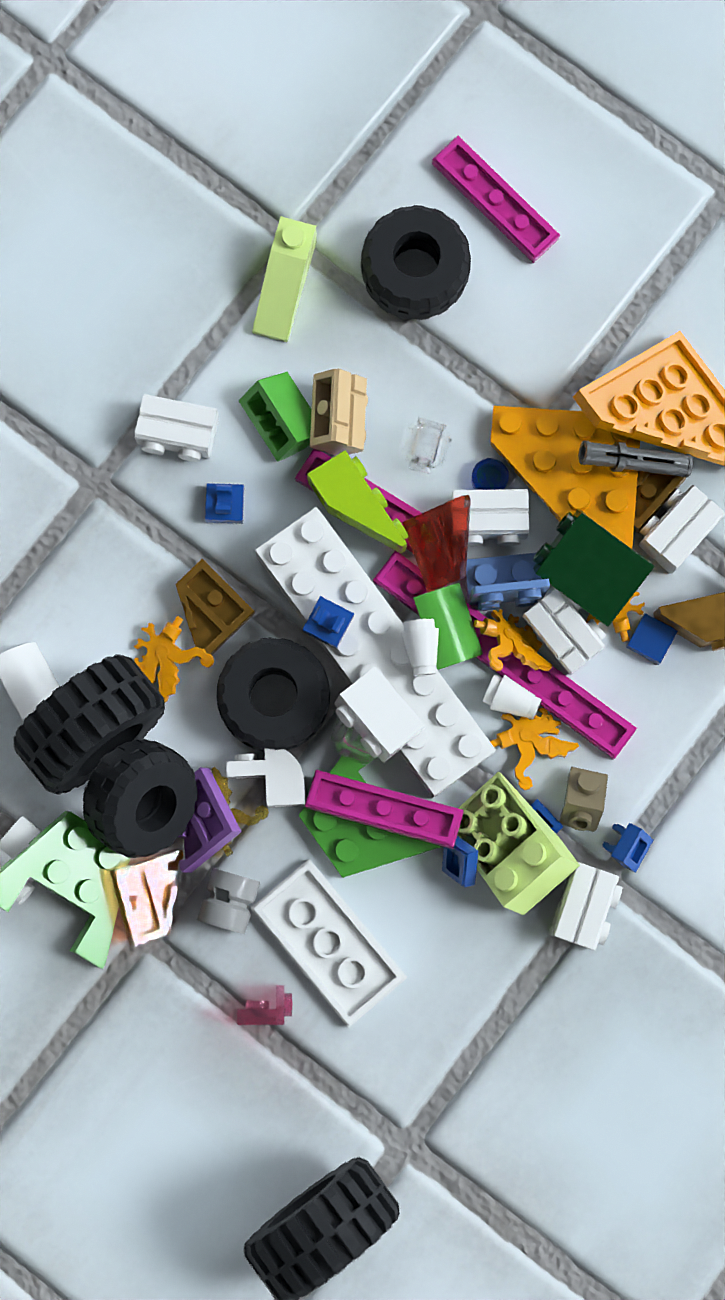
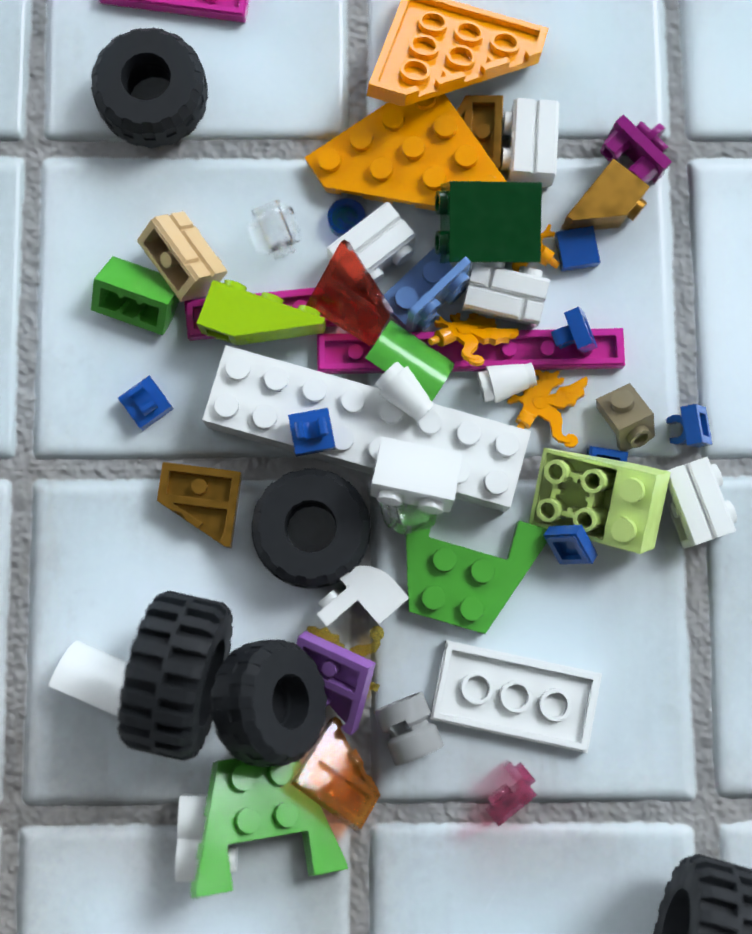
camera: 40 degrees left, 0 degrees up
light orange piece [134,616,214,703] -> none
white brick [135,394,219,462] -> none
yellowish green slope [252,216,317,343] -> none
dark pink tile [305,770,464,849] -> none
dark grey pin [578,441,693,478] -> none
none -> blue tile [551,307,598,353]

